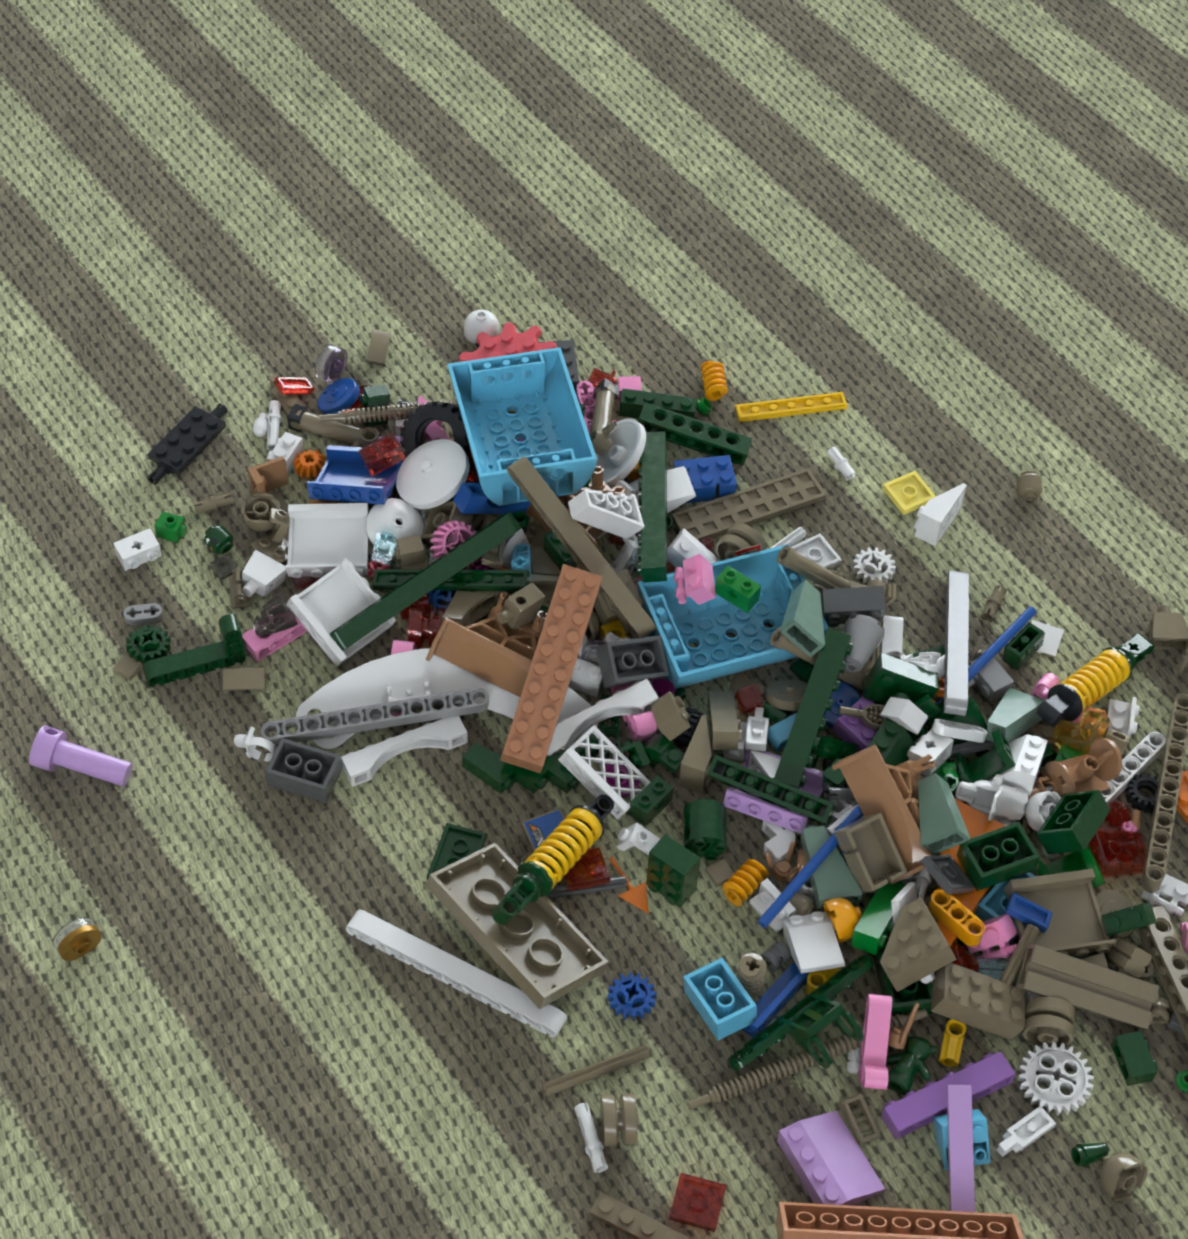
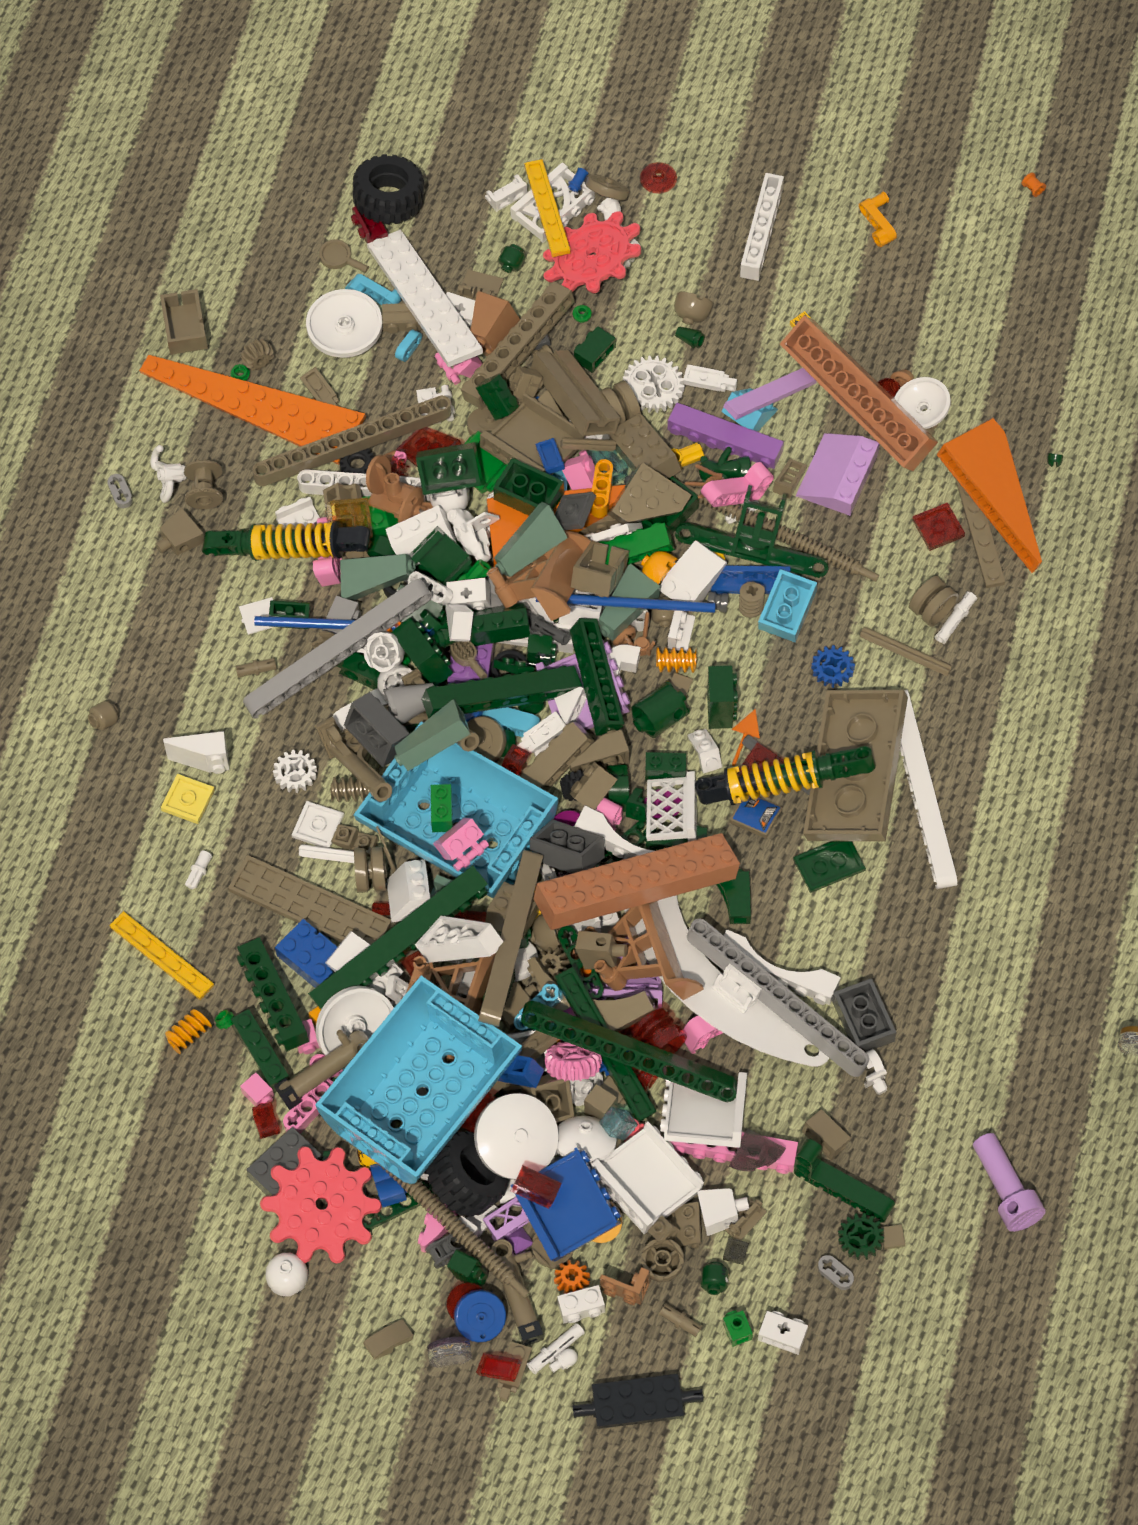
camera: 125 degrees left, 10 degrees up
clear red hair [951,944,979,972] -> none

